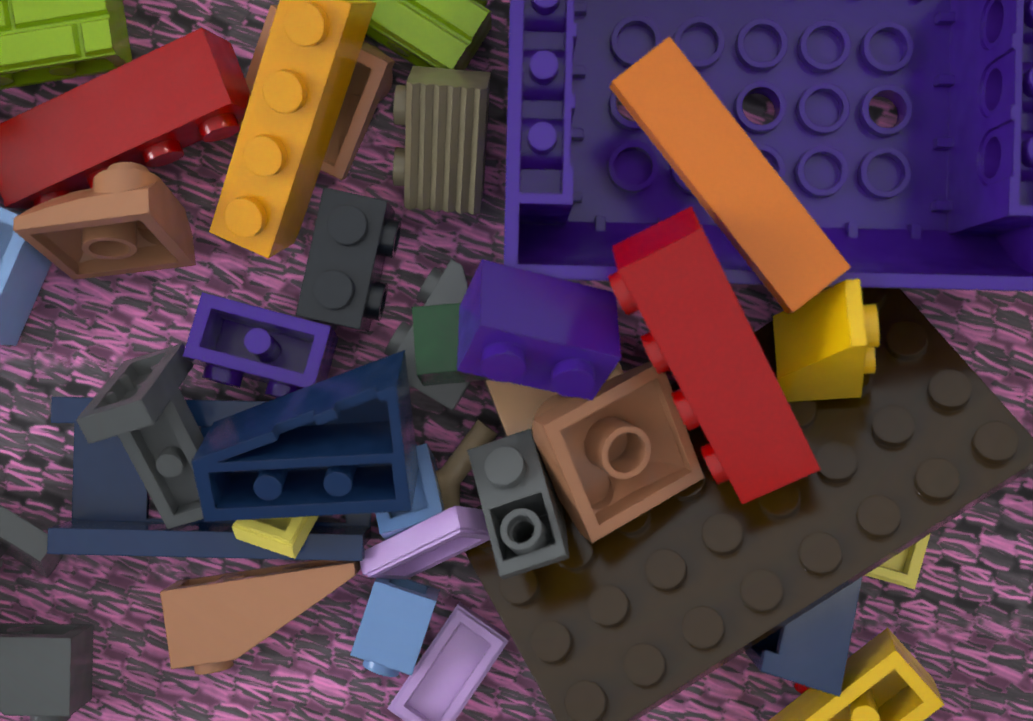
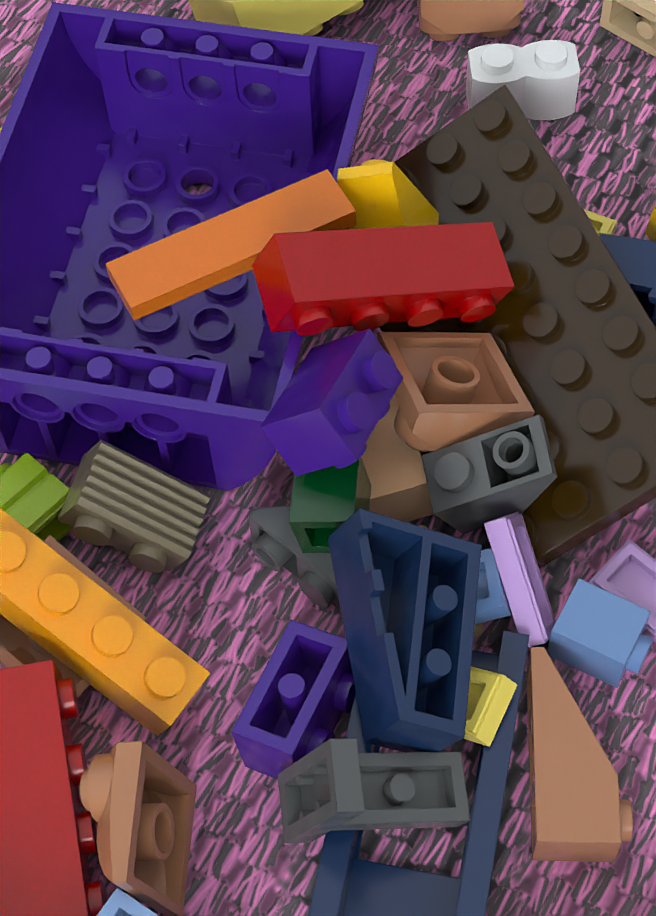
camera: 75 degrees left, 30 degrees down
black brick [296,187,401,332] -> none

